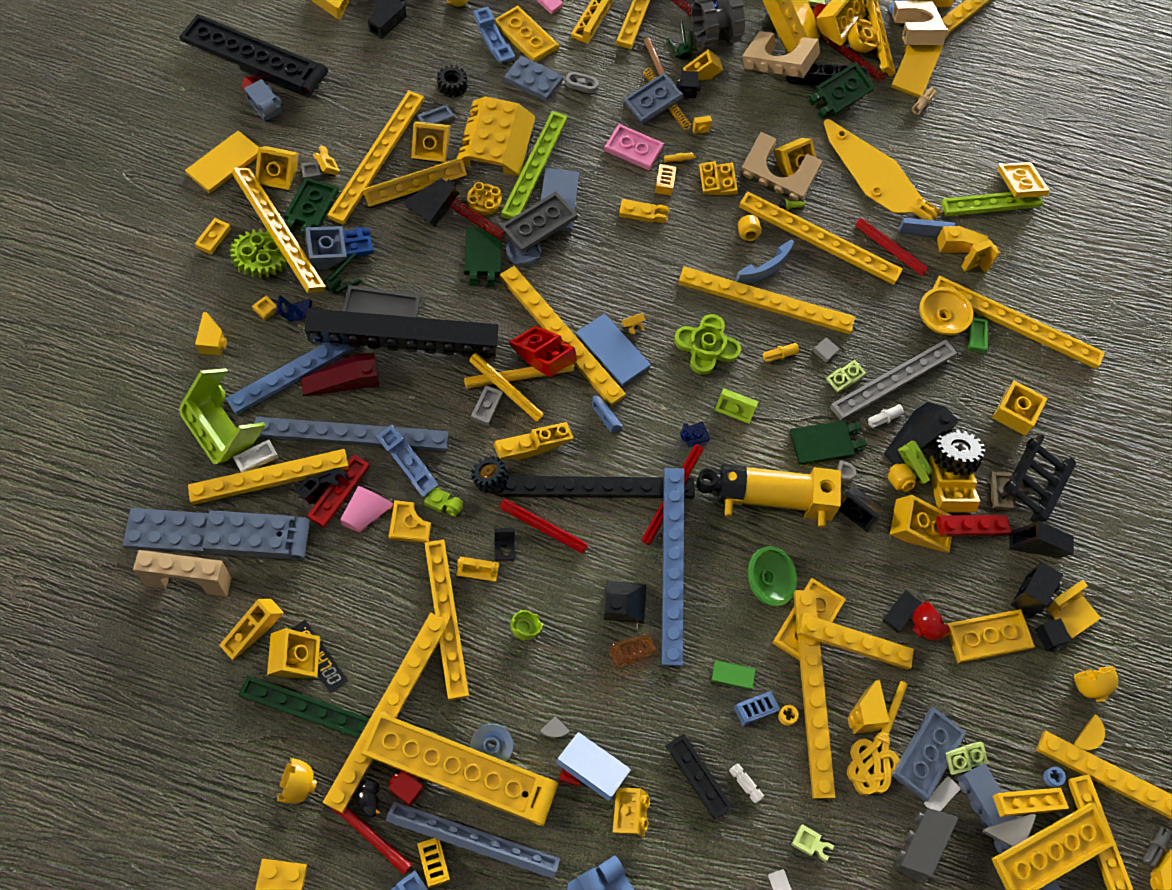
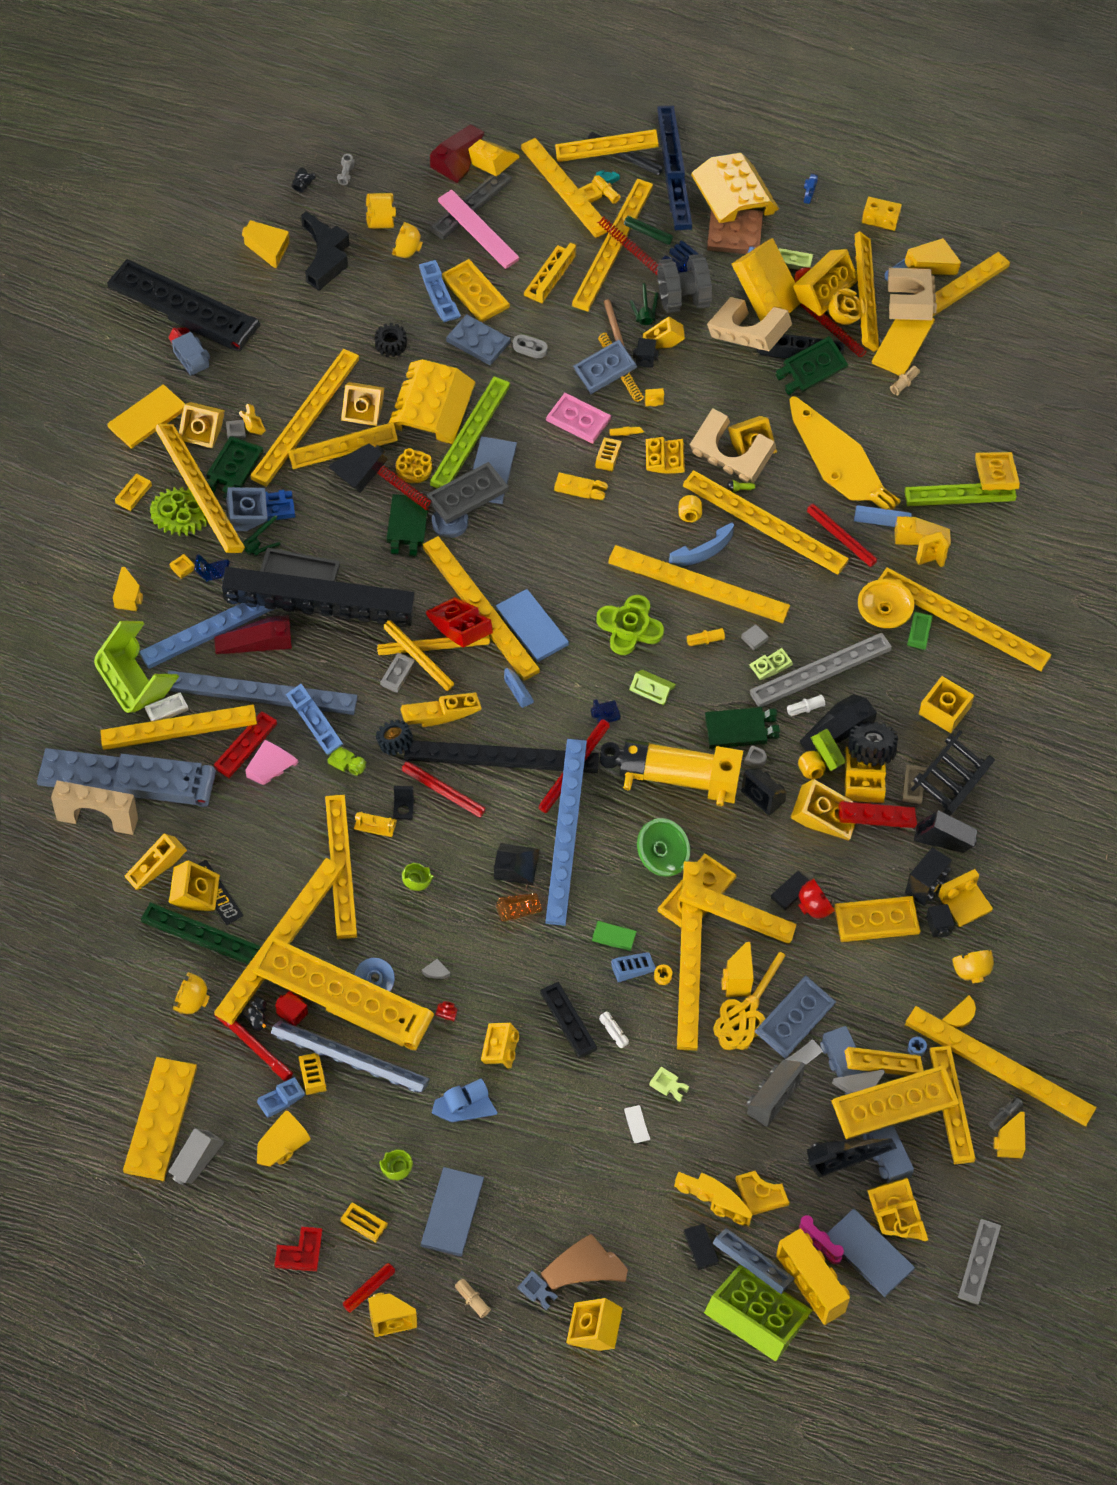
camera: 10 degrees right, 5 degrees down
black piece [296,468,349,505] -> none
yellow tile [389,500,431,543] -> none
sand blue tile [417,105,455,124] -> none
tile [556,732,631,801] -> none
yellow tile [621,313,646,334] -> none
yellowish green slope [945,742,988,775] -> none

